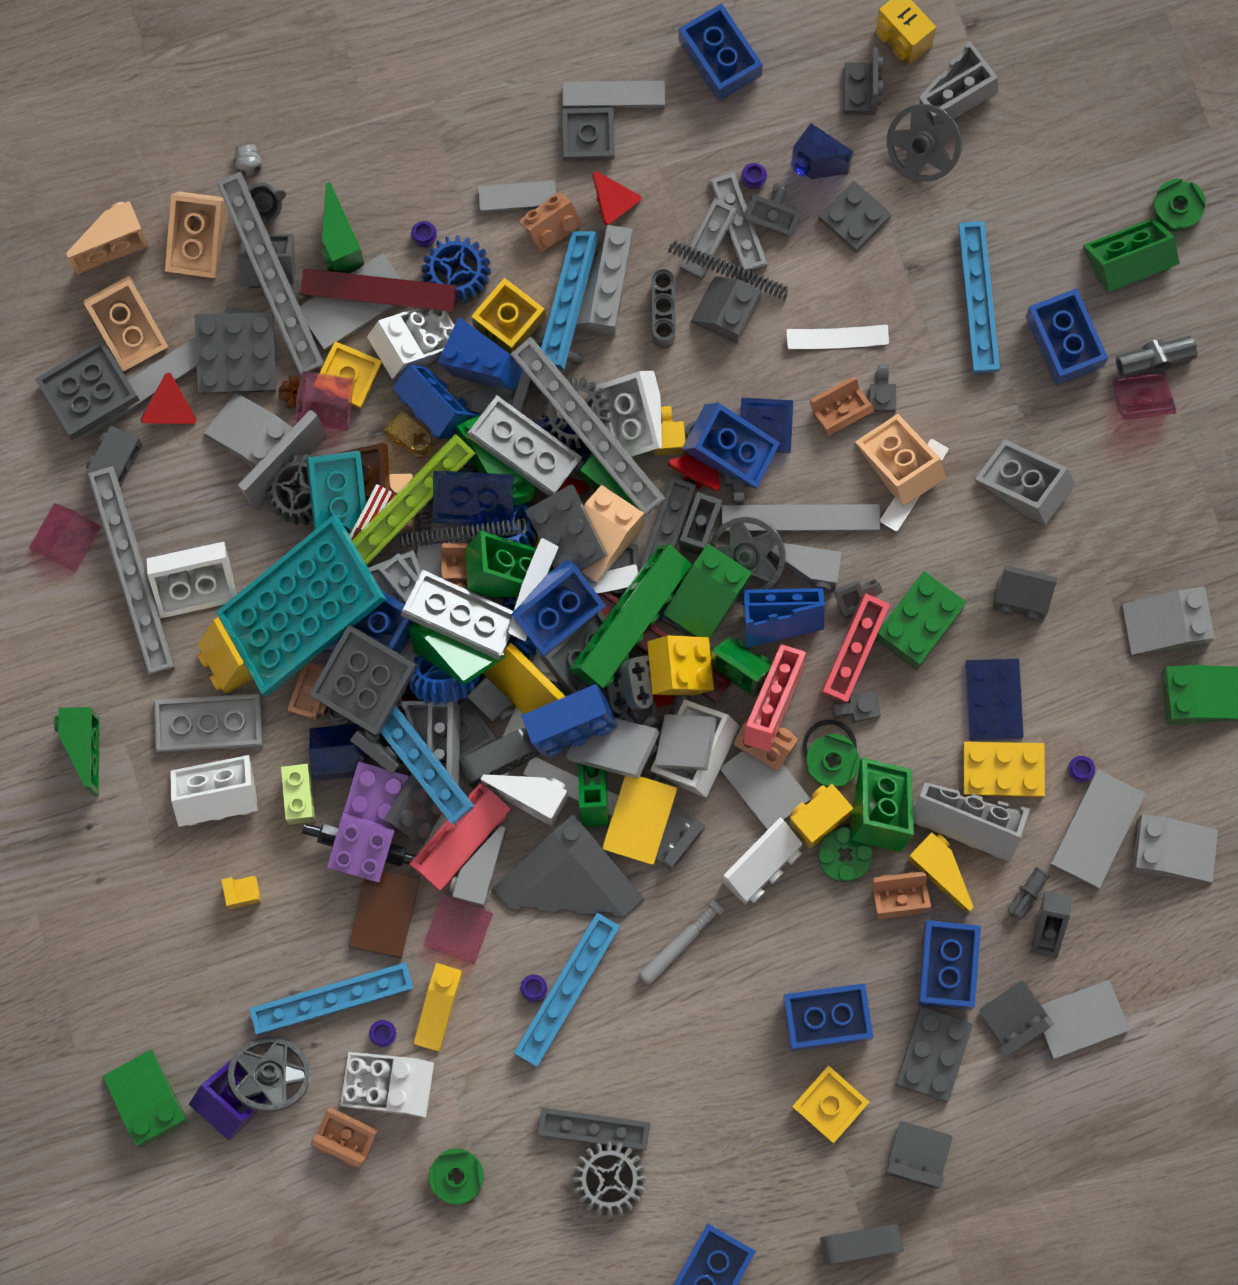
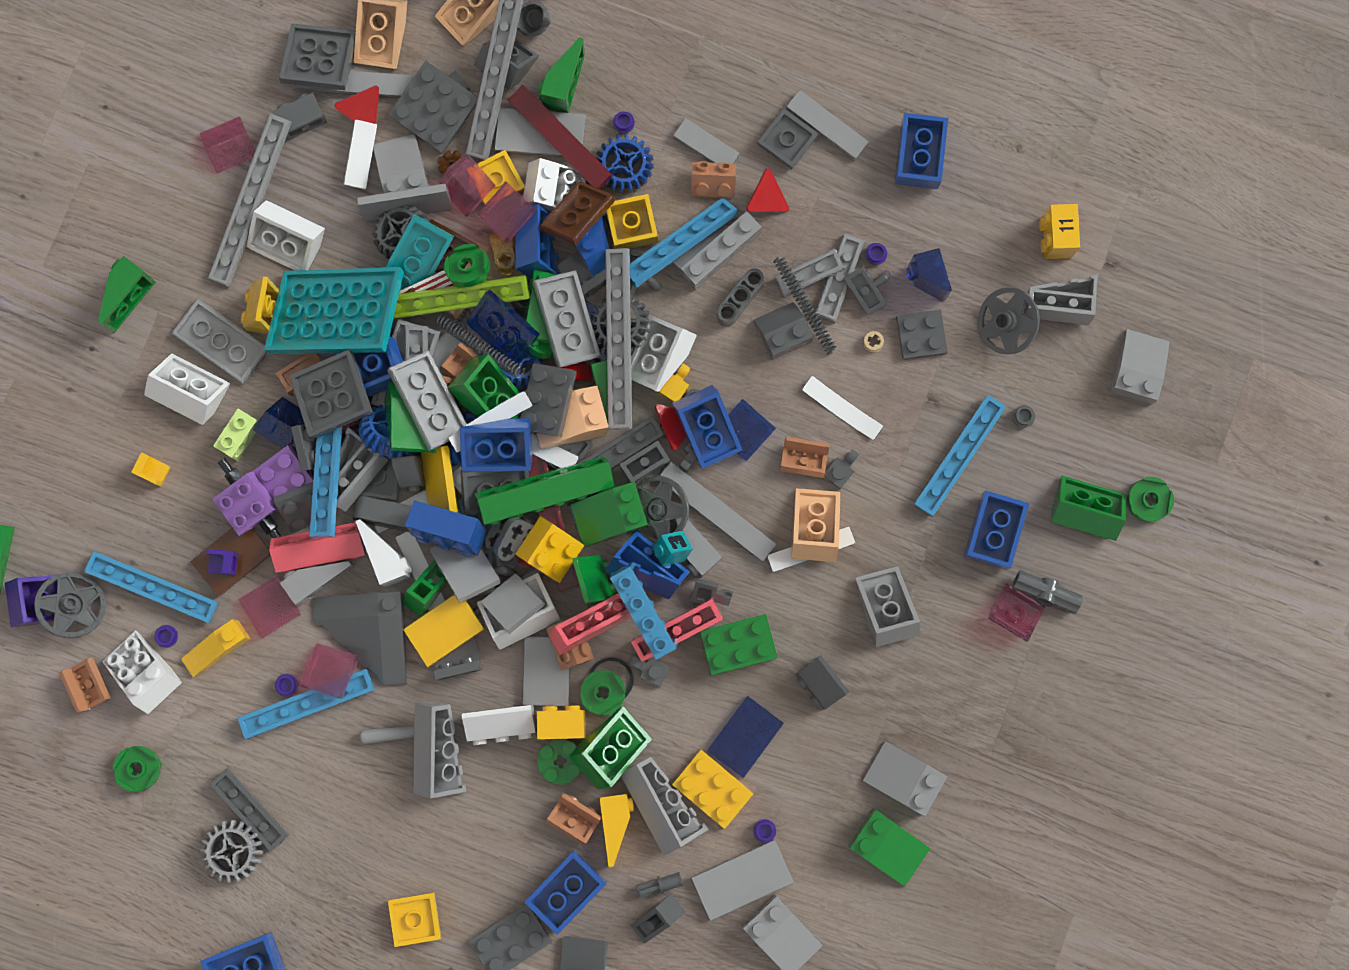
camera: 35 degrees right, 5 degrees up
blue brick [783,983,874,1052] -> none
dark grey bracket [844,47,883,115] -> none
none -> dark purple panel [206,549,238,576]
none -> clear pink tile [299,643,359,699]
none -> white tile [343,120,377,190]
none -> light grey wedge [413,700,467,799]
none -> green plate [444,244,490,287]
none -> clear pink tile [477,182,536,243]
none -> reddish brown tile [539,181,615,246]
none -> dark azure window [610,562,678,660]
none -> teal brick [652,531,693,566]
none -> tan bush [864,331,884,353]
none -> dark grey plate [1012,405,1035,428]
none -> light grey slope [1109,329,1170,405]

